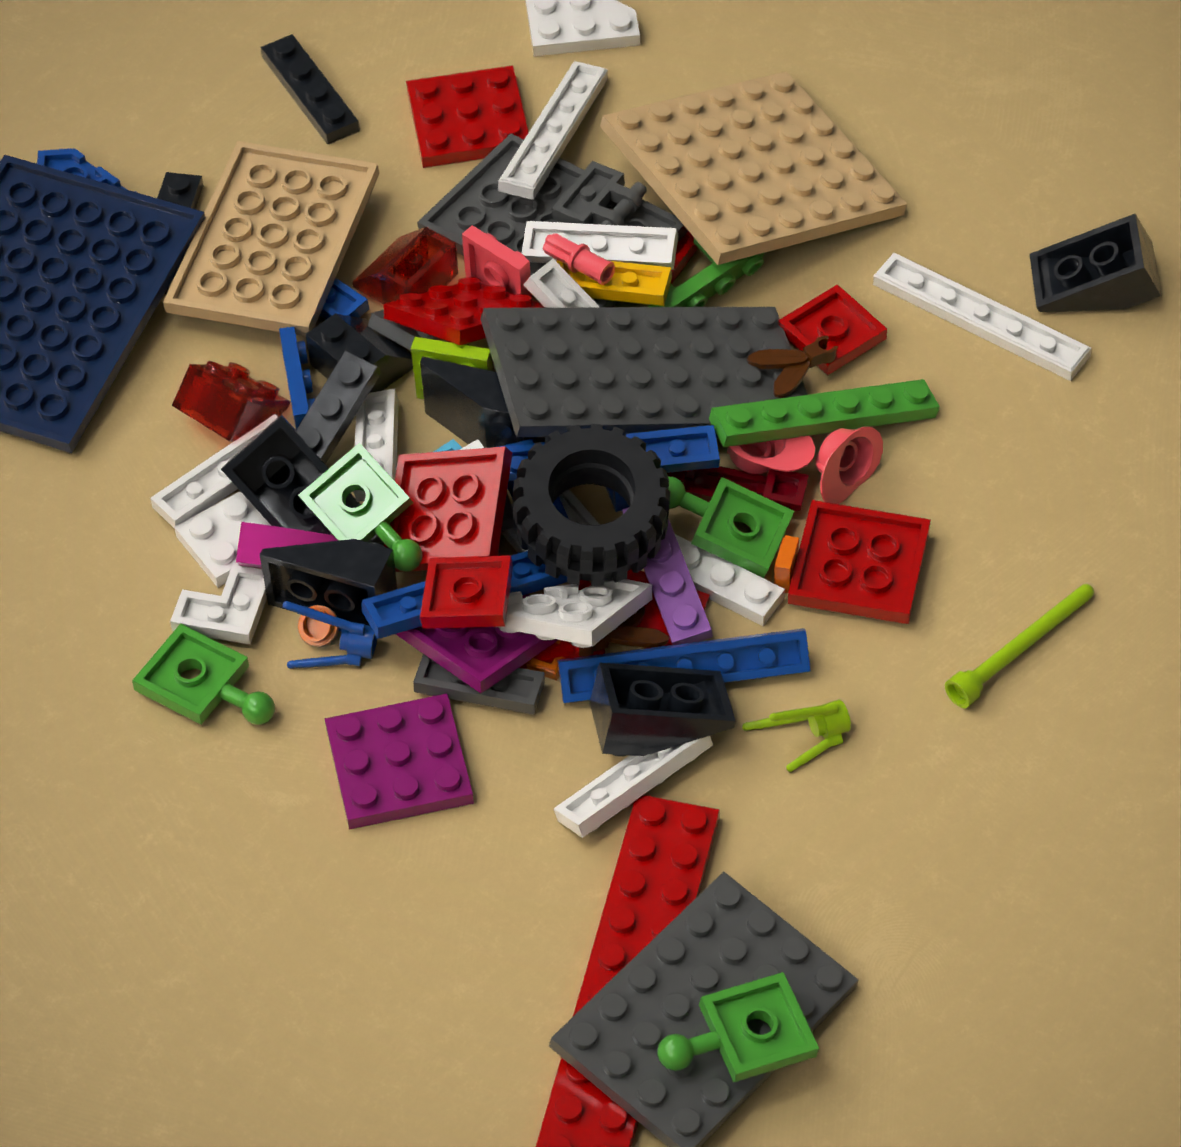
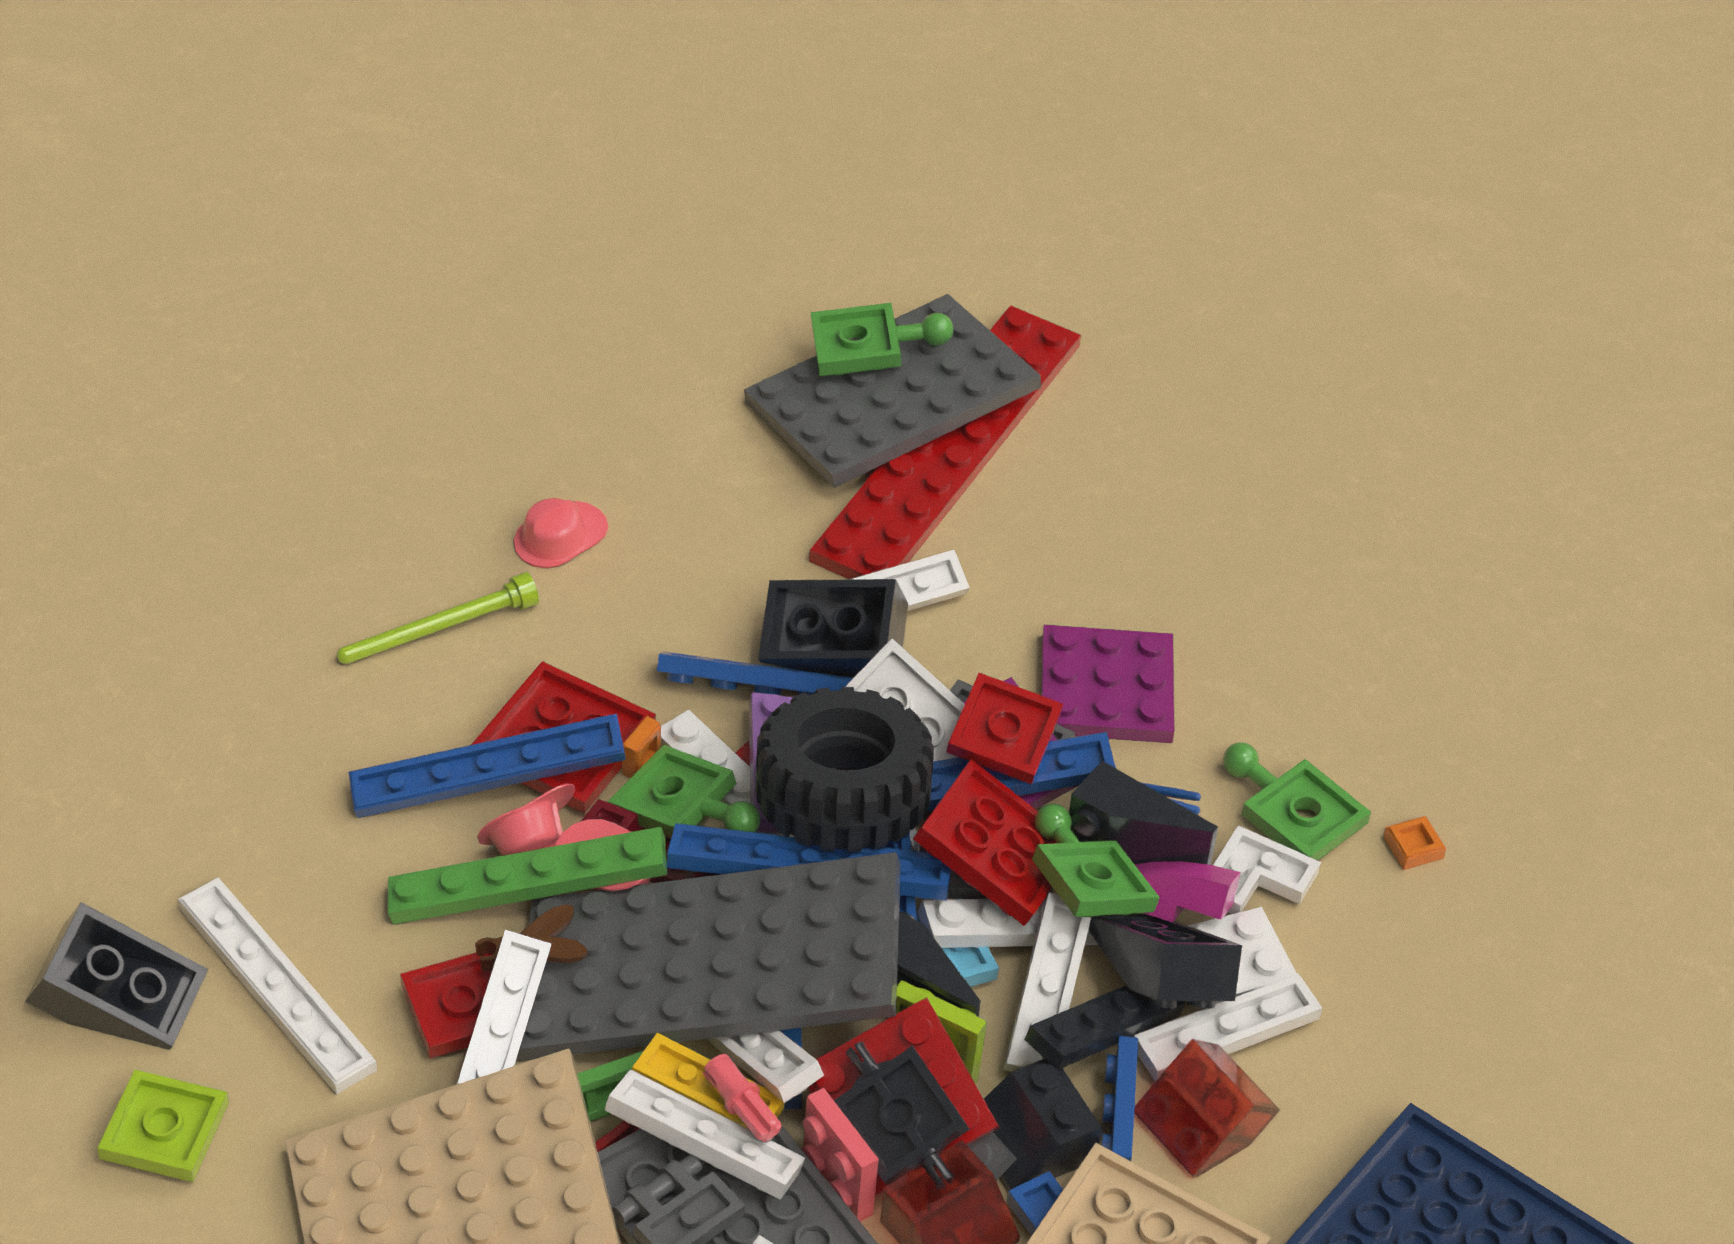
camera: 170 degrees left, 5 degrees down
lime plant [742,699,851,772] -> none
none -> lime plate [97,1069,229,1182]
none -> blue tile [348,714,626,818]
none -> white plate [457,930,551,1084]
none -> coral piece [514,498,608,568]
none -> black plate [834,1042,970,1190]
none -> orange tile [1383,816,1446,870]

